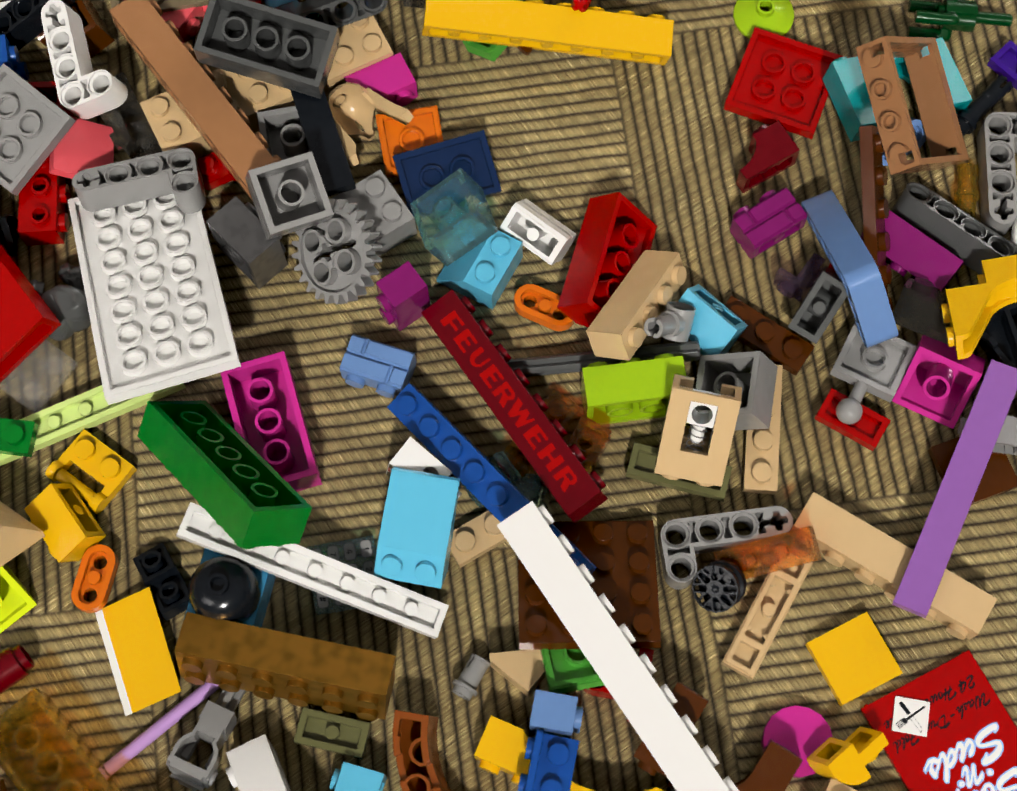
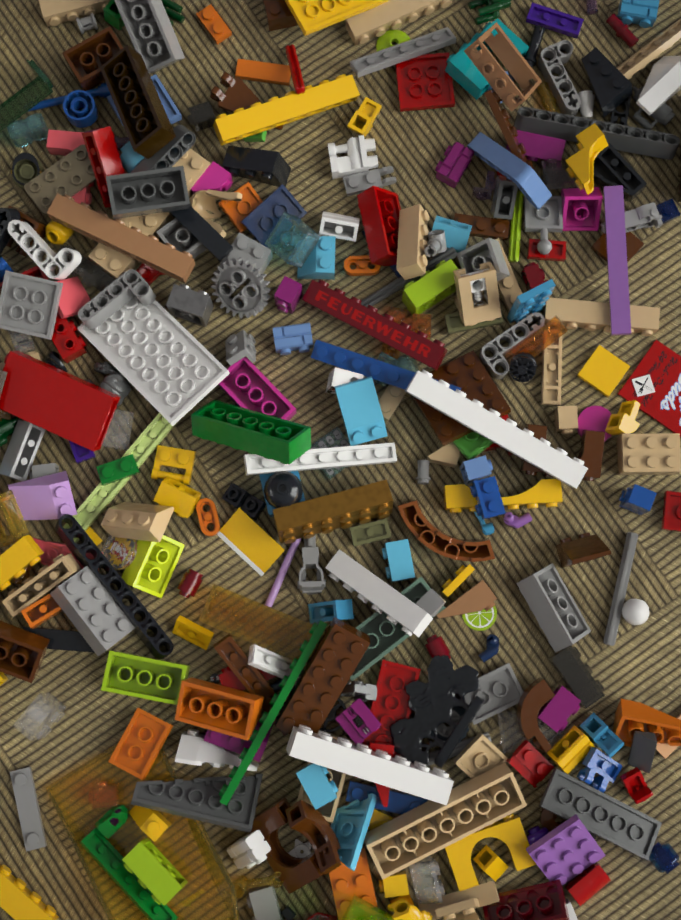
camera: 30 degrees left, 10 degrees up
light grey brick [245,151,334,240] -> none
dark red arch [736,121,800,193] -> none
none -> yellow head [45,220,73,245]
none -> black wedge [222,145,291,187]
none -> light grey bracket [225,329,257,366]
none -> white hips [327,135,378,179]
none -> light grey hinge [343,166,397,196]
none -> yellow brick [347,97,382,137]
none -> light grey tile [350,27,456,78]
none -> dark azure plate [507,279,556,324]
none -> lime axle [508,191,524,263]
none -> dark red brick [521,262,548,291]
none -> tan brick [555,406,578,435]

